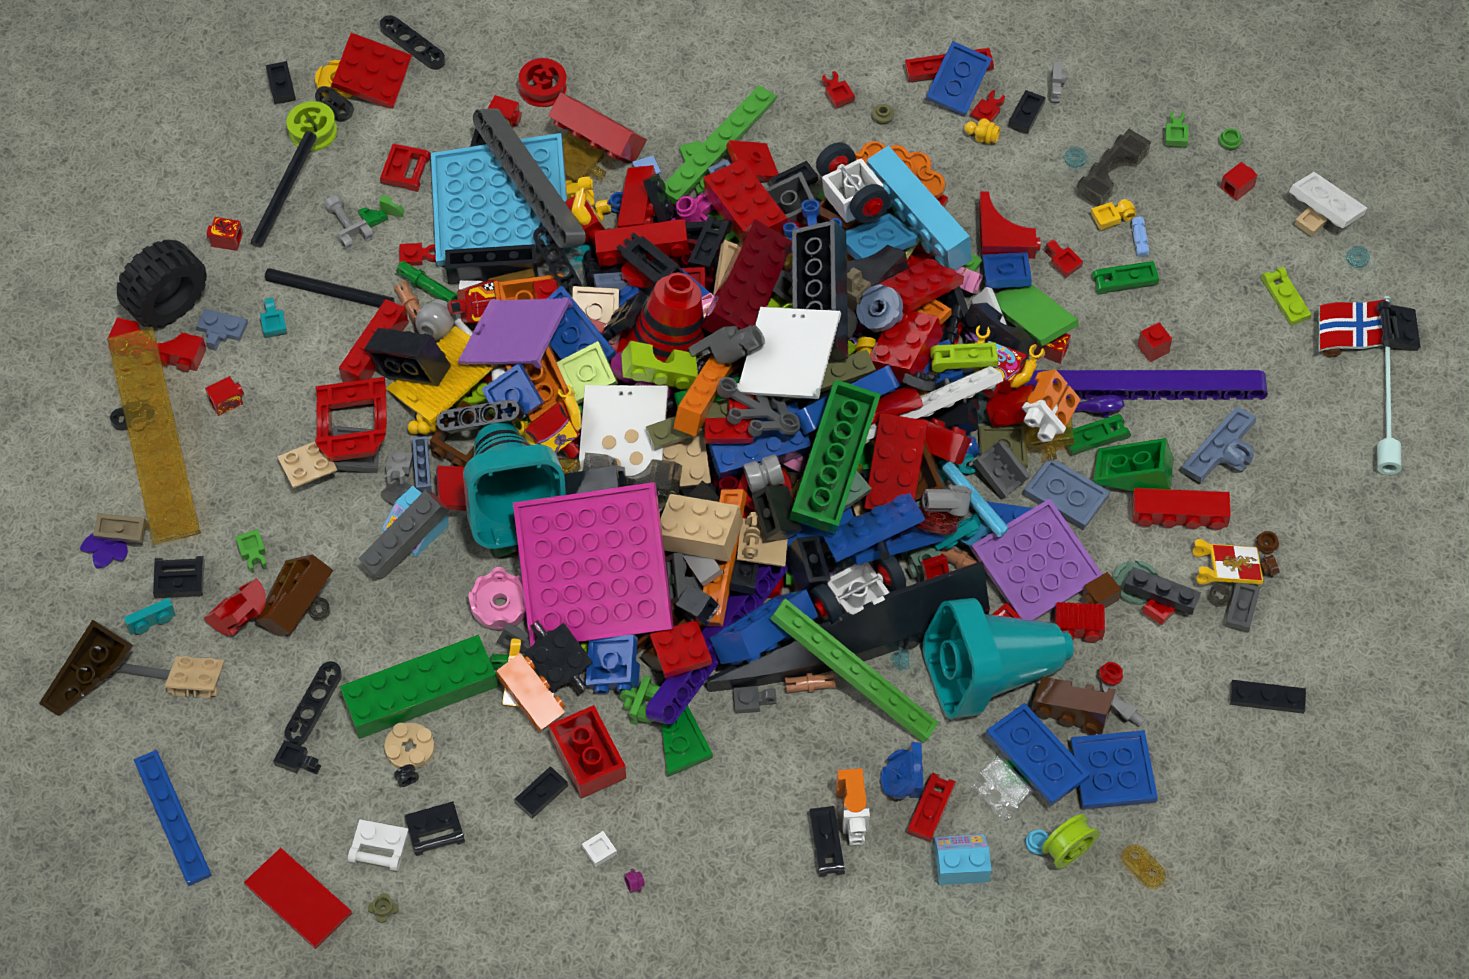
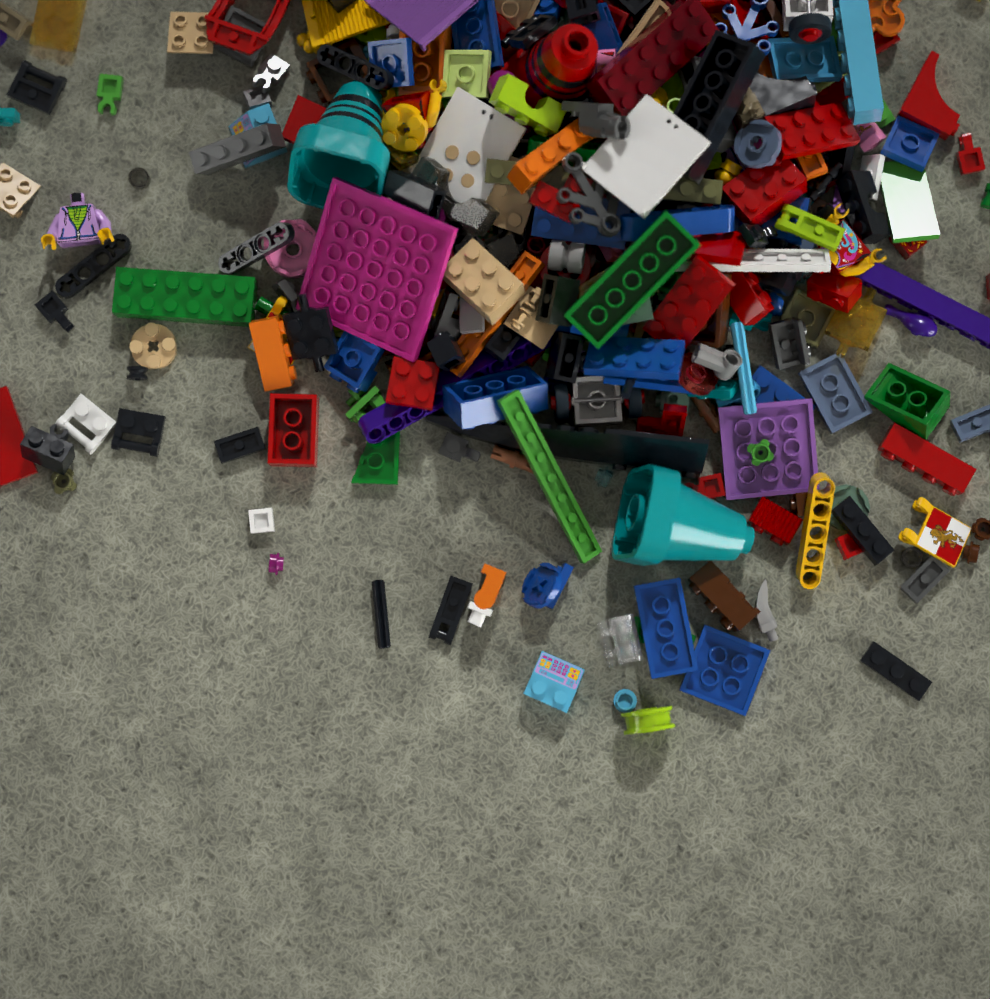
camera: 30 degrees right, 25 degrees up
red brick [204,578,266,636] -> none
reddish brown wedge [255,554,334,636] -> none
sand blue piece [412,436,432,493] -> none
red plate [908,773,956,842] -> none
hips [1022,369,1081,442] -> none
green plate [1062,414,1131,455] -> none
red plate [1098,662,1123,685] -> none
clear yellow plate [1122,844,1166,889] -> none
none -> black brick [20,424,75,476]
none -> torso [41,193,115,250]
none -> black beam [218,222,295,274]
none -> black axle [372,580,391,649]
none -> yellow plate [381,103,428,152]
none -> bright green plate [747,439,774,466]
none -> yellow beam [796,472,835,589]

